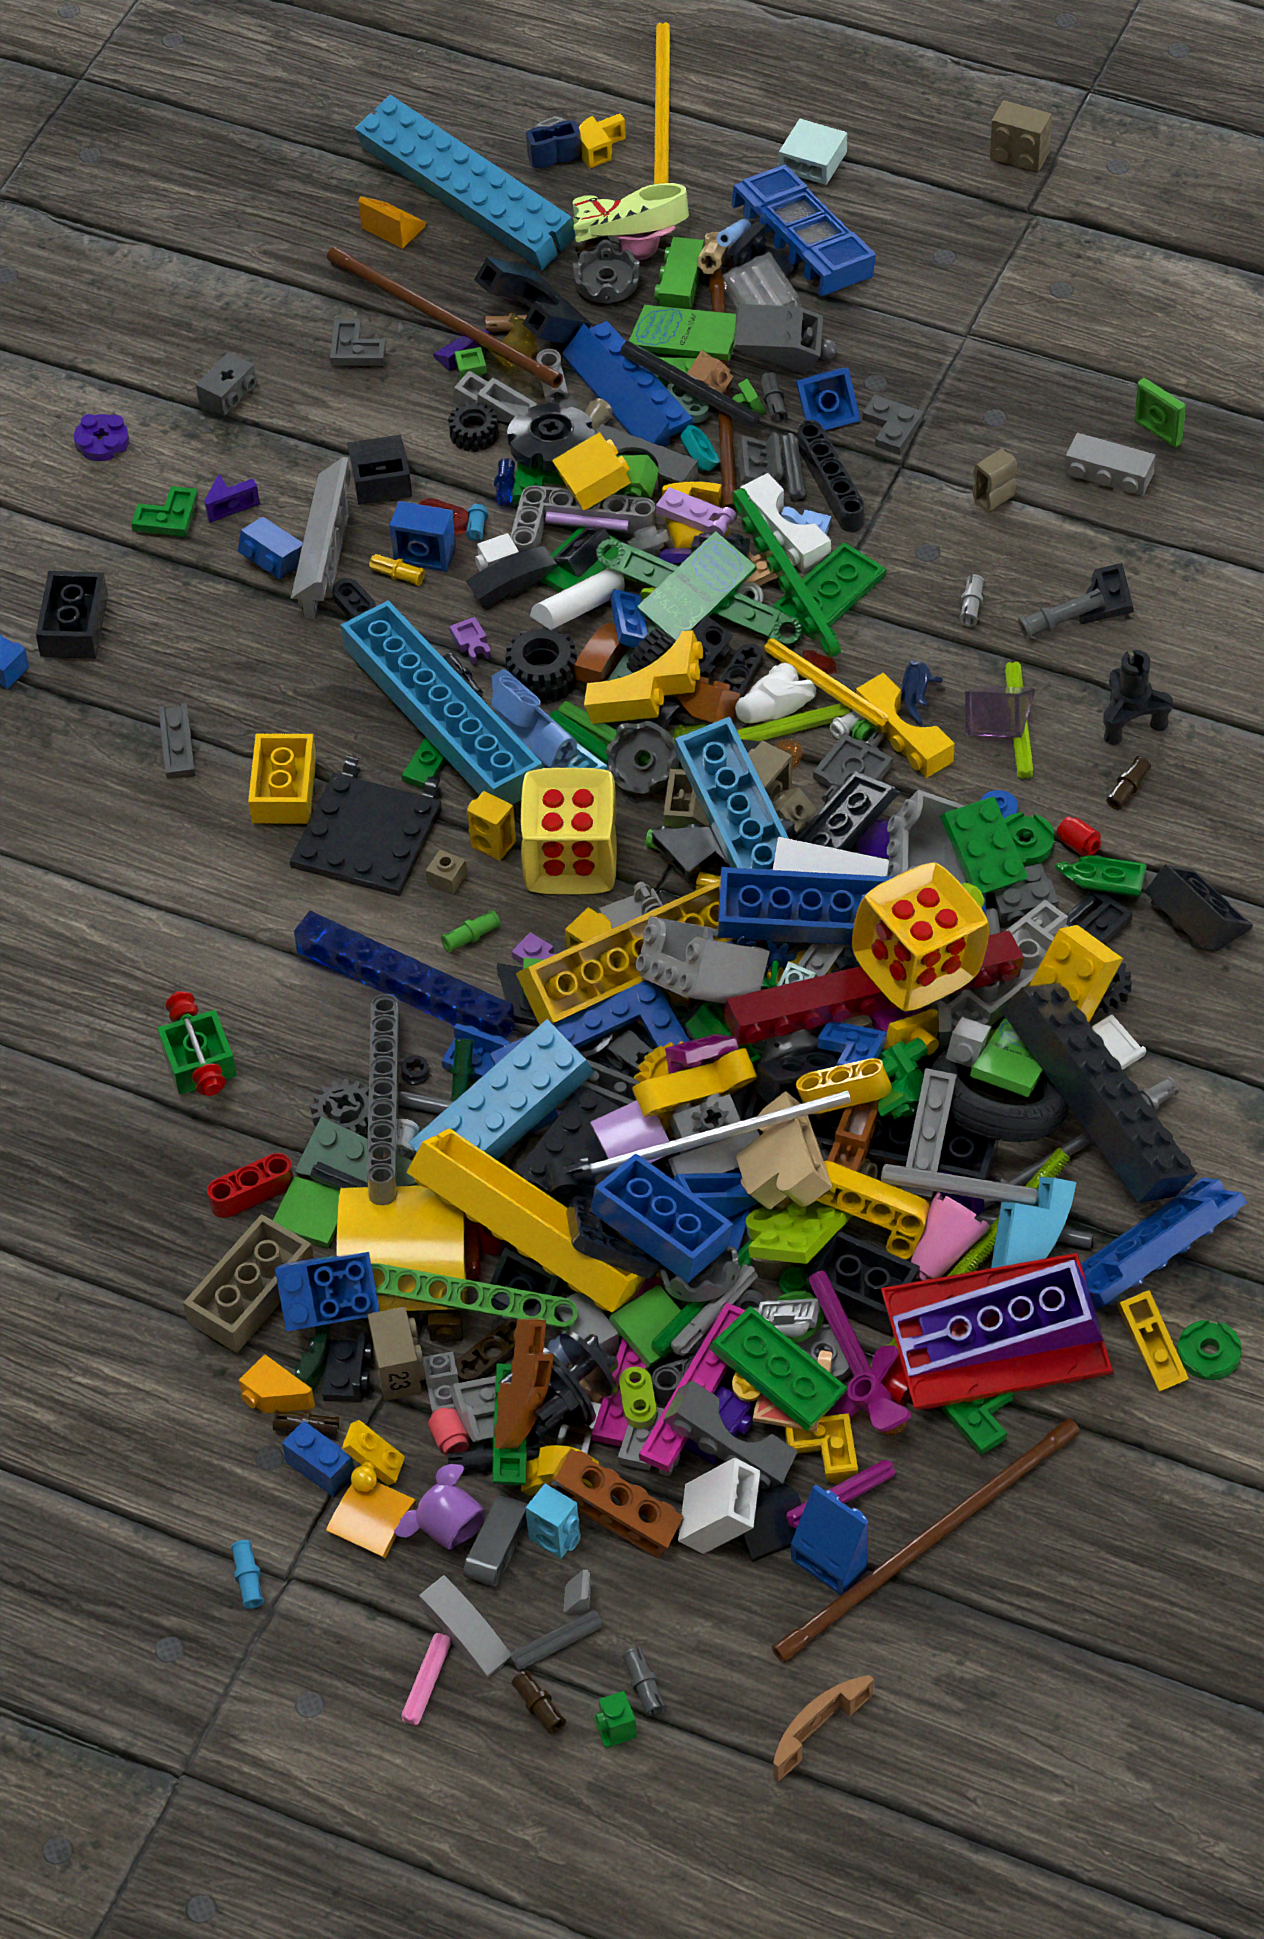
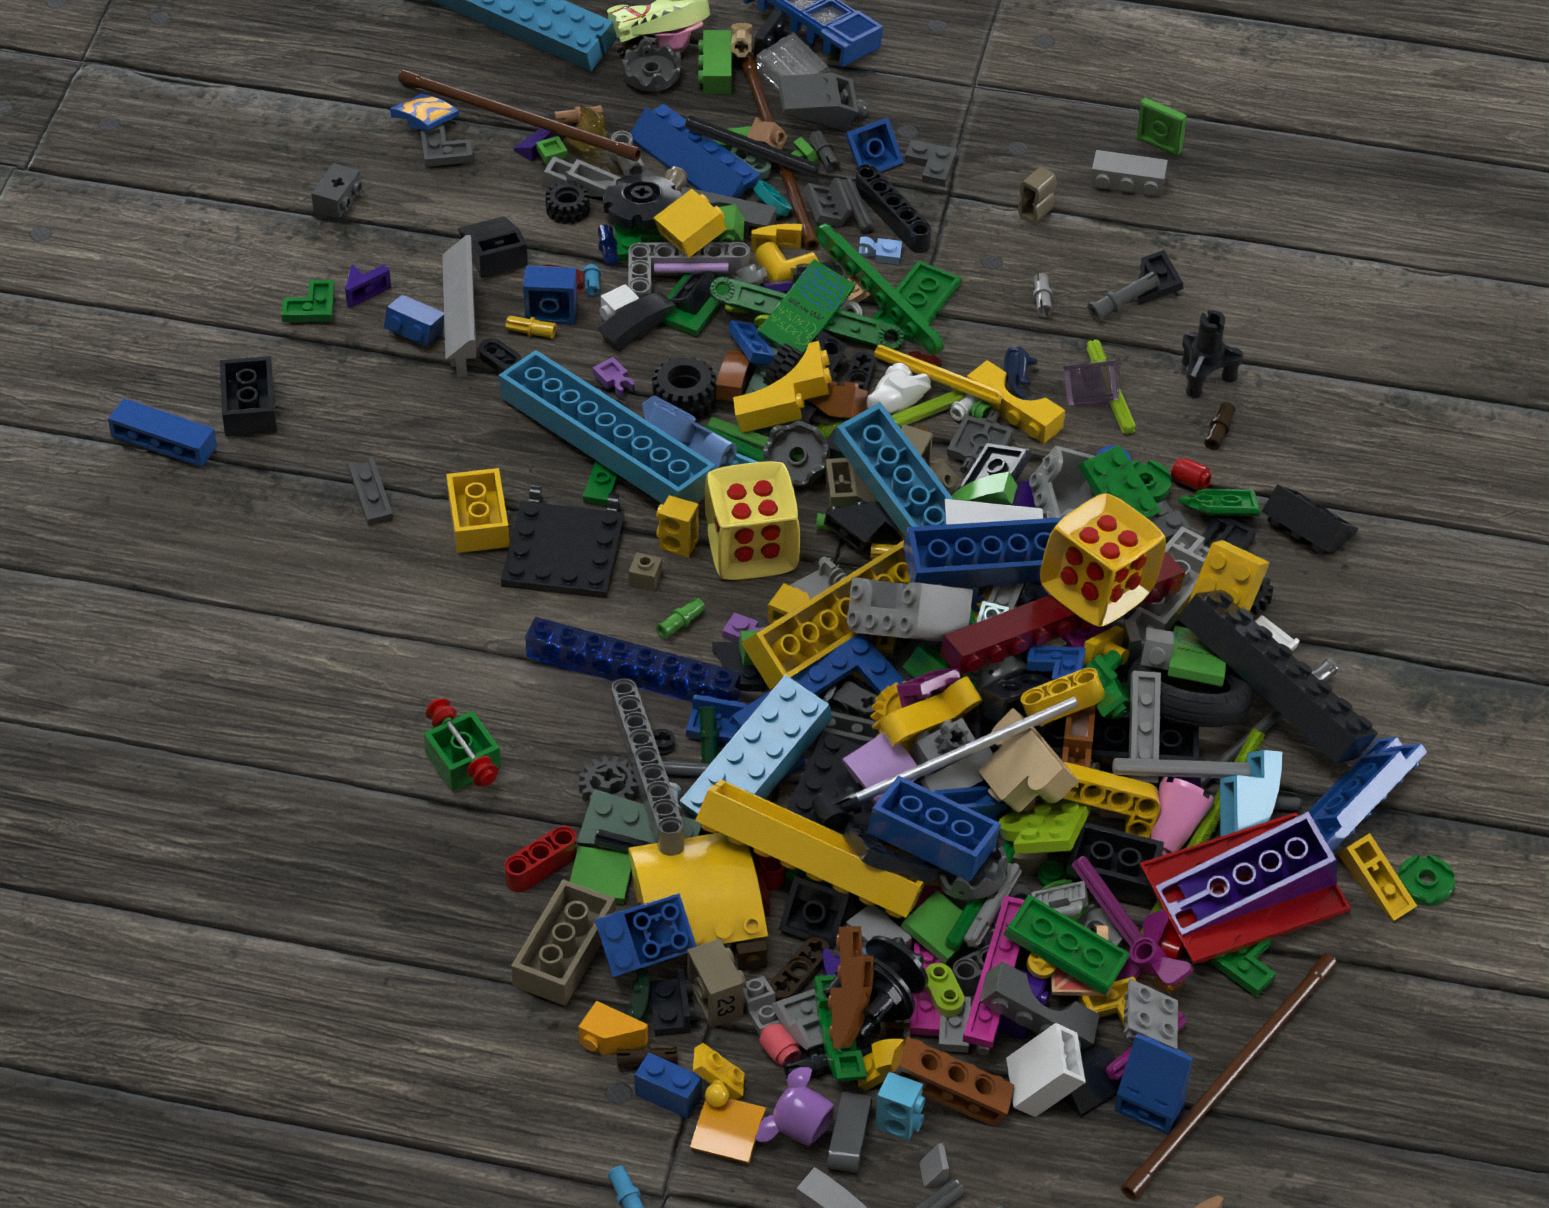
camera: 15 degrees left, 5 degrees down
dark purple plate [74,414,129,461] -> none
light orange slope [358,196,427,249] -> none
bright green beam [371,1263,578,1329] -> none
black arch [474,257,592,344] -> none
white brick [530,569,625,630] -> none
bright green tile [629,305,736,361] -> none
lavender plate [656,487,737,537] -> none
light blue piece [716,219,751,247] -> none
white arch [740,473,831,574] -> none
none -> slope [390,94,459,130]
none -> bright green slope [951,472,1017,505]
none -> light grey hinge [1123,979,1178,1049]

